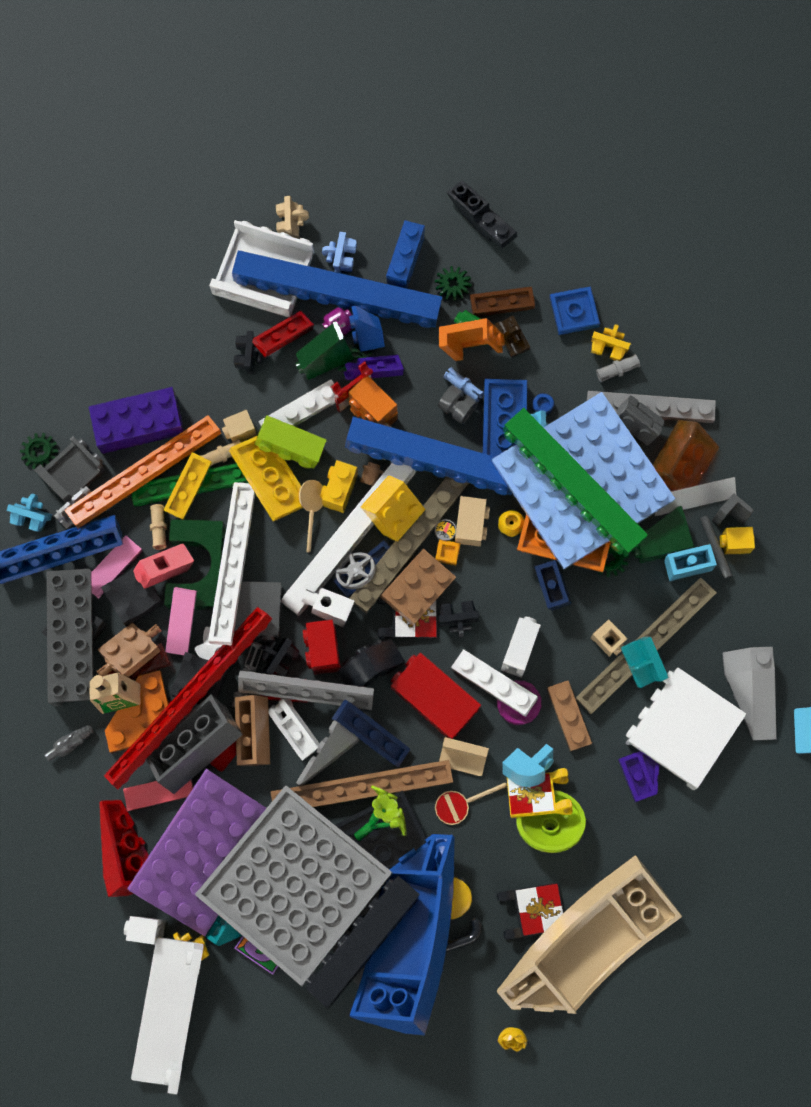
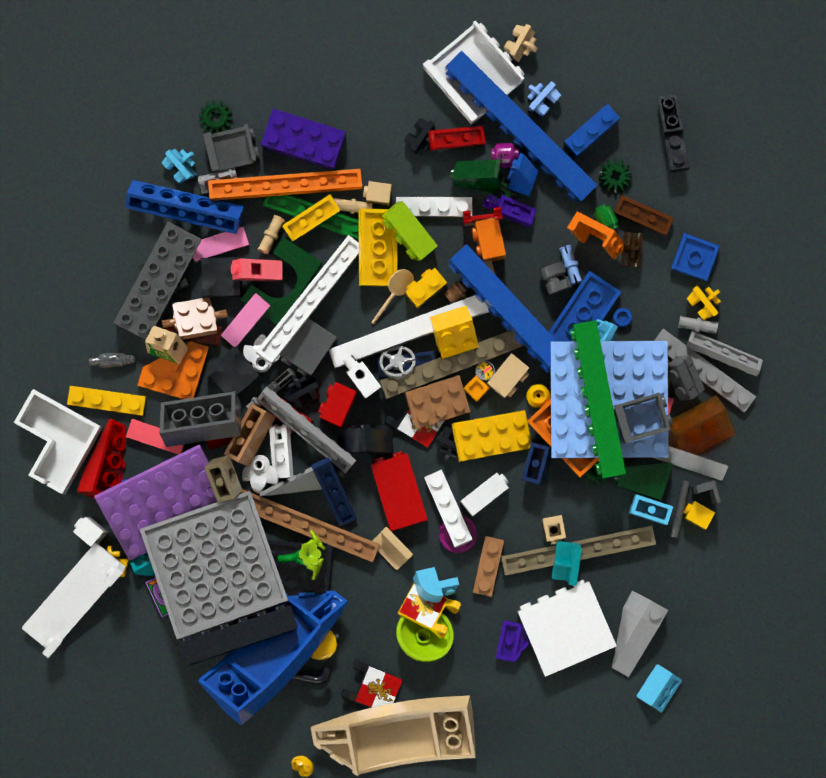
camera: 30 degrees right, 10 degrees up
red plate [104,607,272,789] -> none
piece [435,783,507,825] -> none
none -> white piece [14,389,103,495]
none -> yellow plate [67,386,146,416]
none -> dark tan brick [204,455,242,502]
none -> white plate [242,455,279,493]
none -> yellow plate [452,410,532,462]
none -> dark grey window [613,392,673,444]
none -> light grey plate [686,330,763,376]

